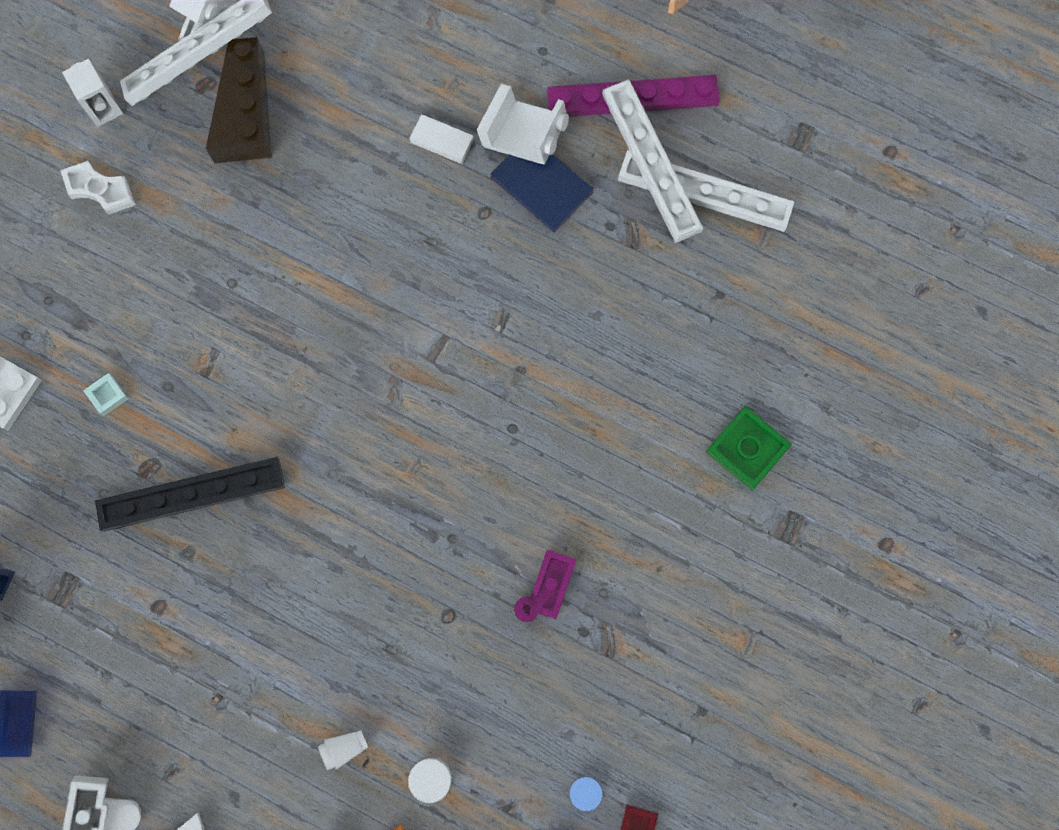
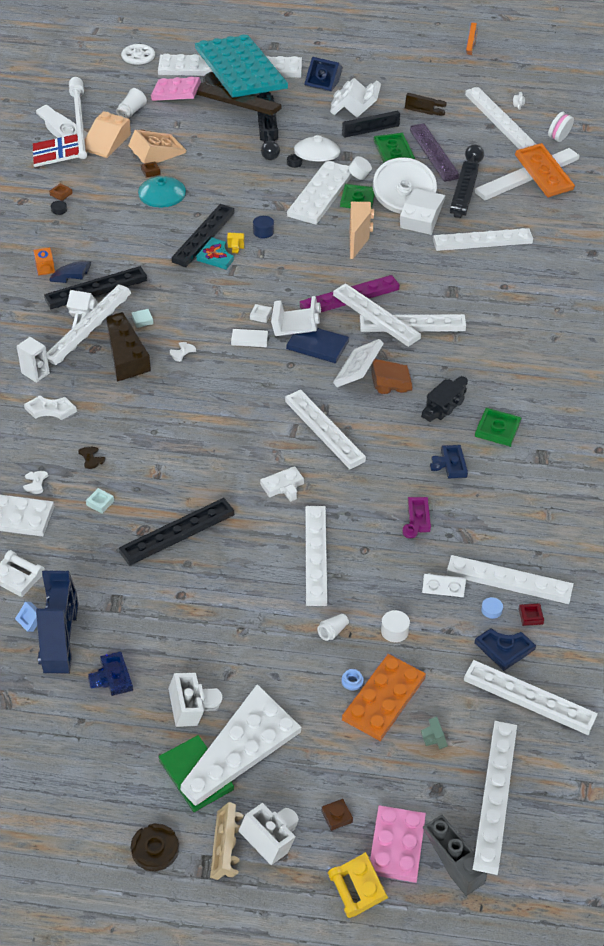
camera: 20 degrees left, 30 degrees down
none -> white piece [23,471,49,494]
none -> dark brown piece [78,446,105,469]
none -> light aqua tile [131,309,153,328]
none -> white piece [170,342,196,362]
none -> white tile [250,304,272,323]
none -> white hinge [260,466,304,502]
none -> white plate [285,389,366,469]
none -> white plate [305,506,327,606]
none -> white tile [333,339,384,387]
none -> dark orange slope [371,359,412,394]
none -> black hinge [421,376,468,422]
none -> white hinge [422,573,466,597]
none -> dark blue plate [430,445,468,479]
none -> white plate [433,228,533,251]
none -> white plate [446,555,574,604]

